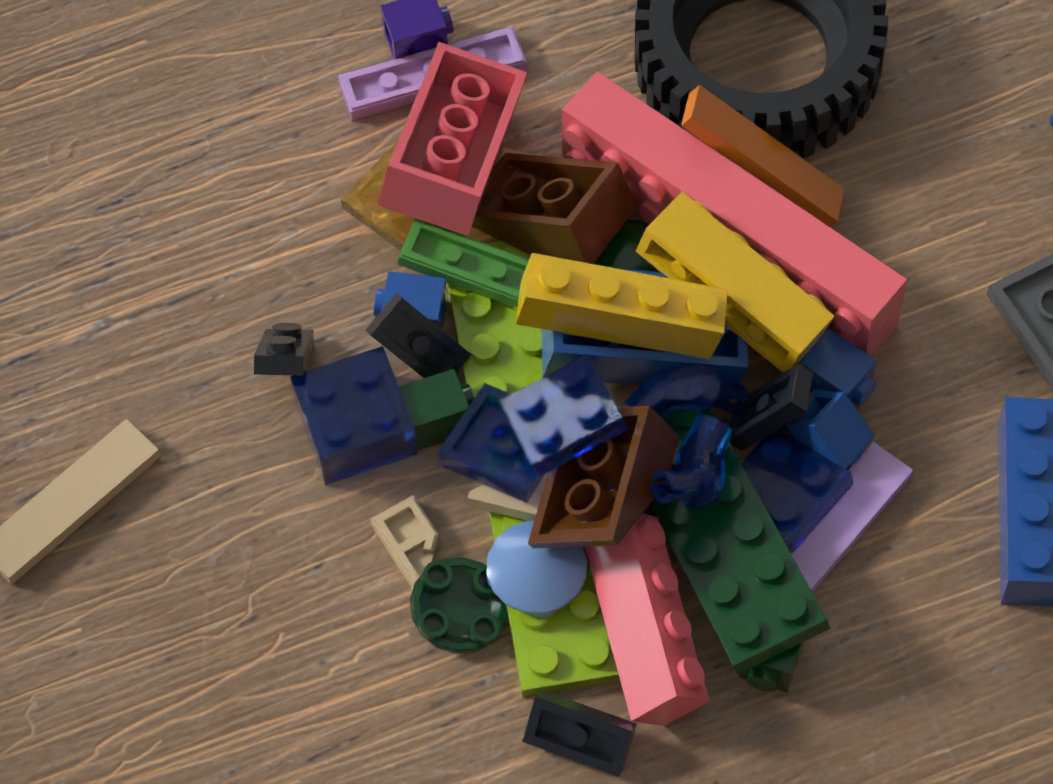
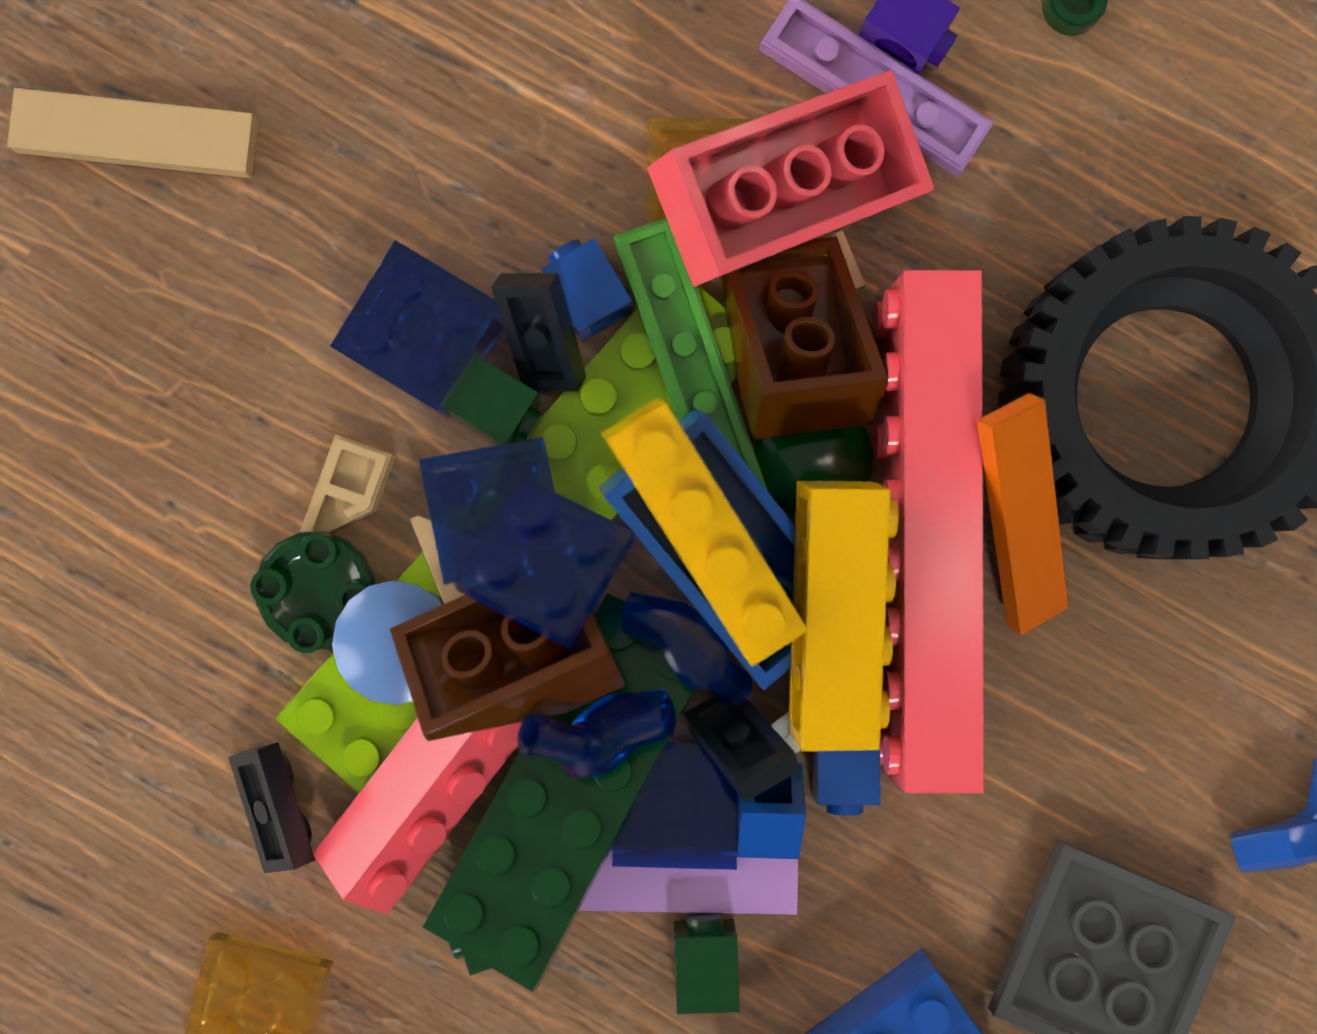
camera: 50 degrees right, 25 degrees up
black plate [254,323,314,376] -> none
none -> dark green brick [674,913,740,1014]

